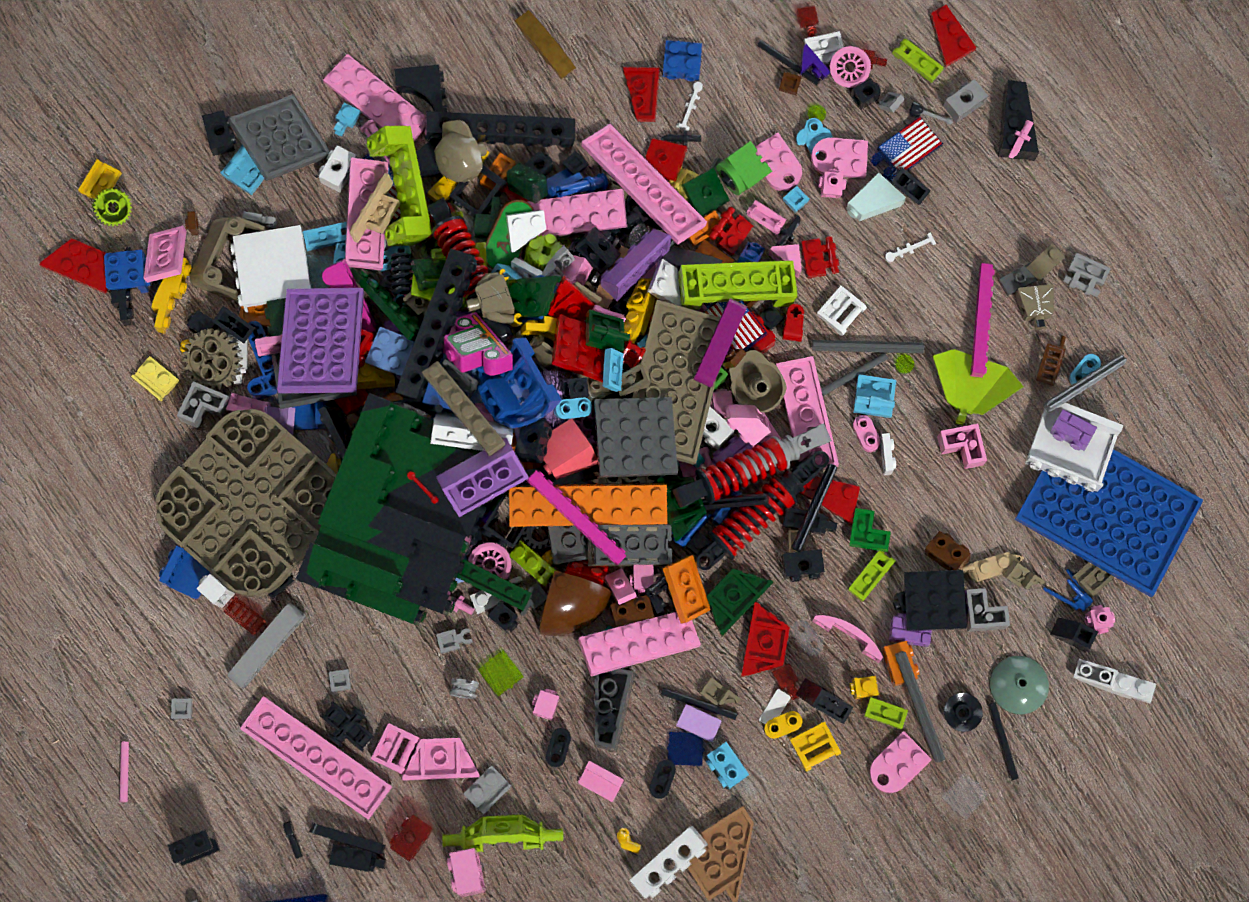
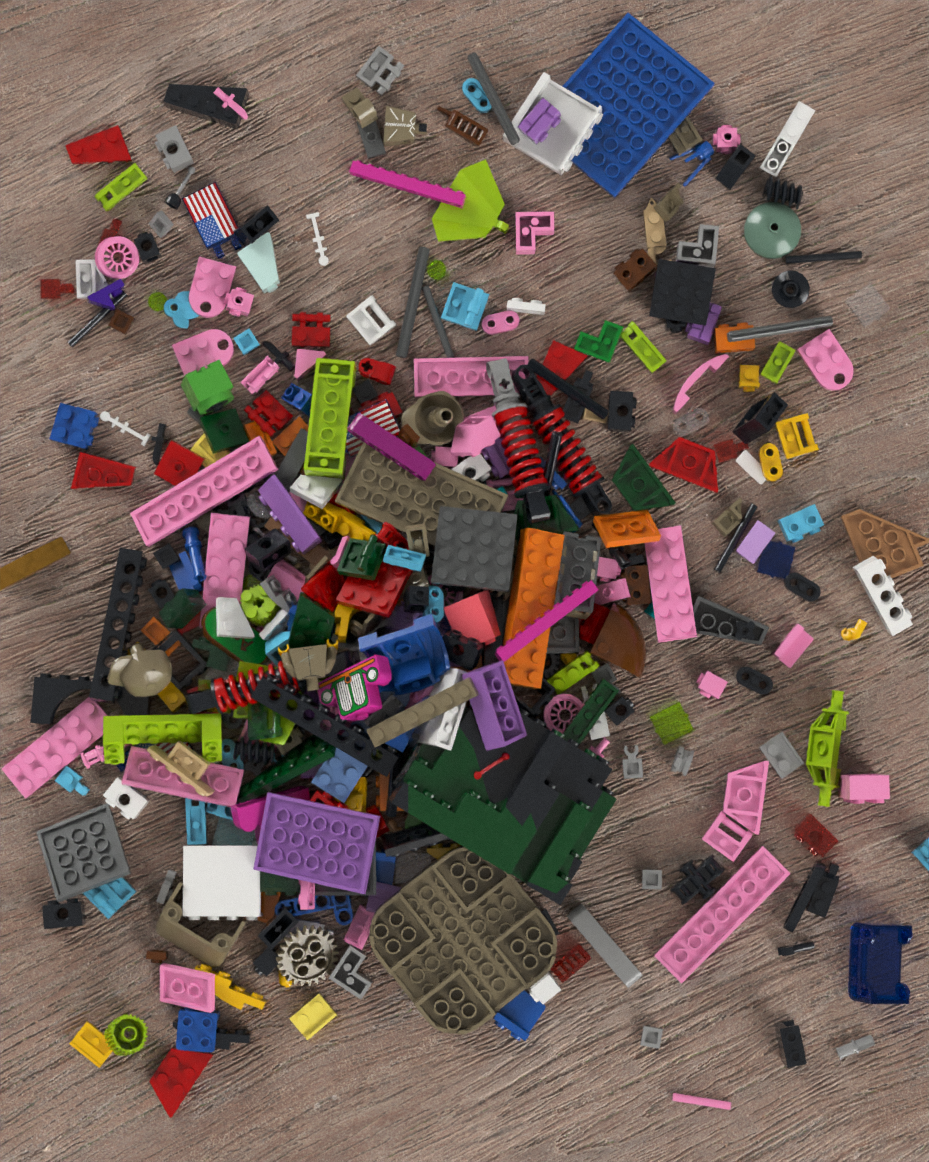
camera: 70 degrees left, 10 degrees up
none -> black piece [761,176,803,210]

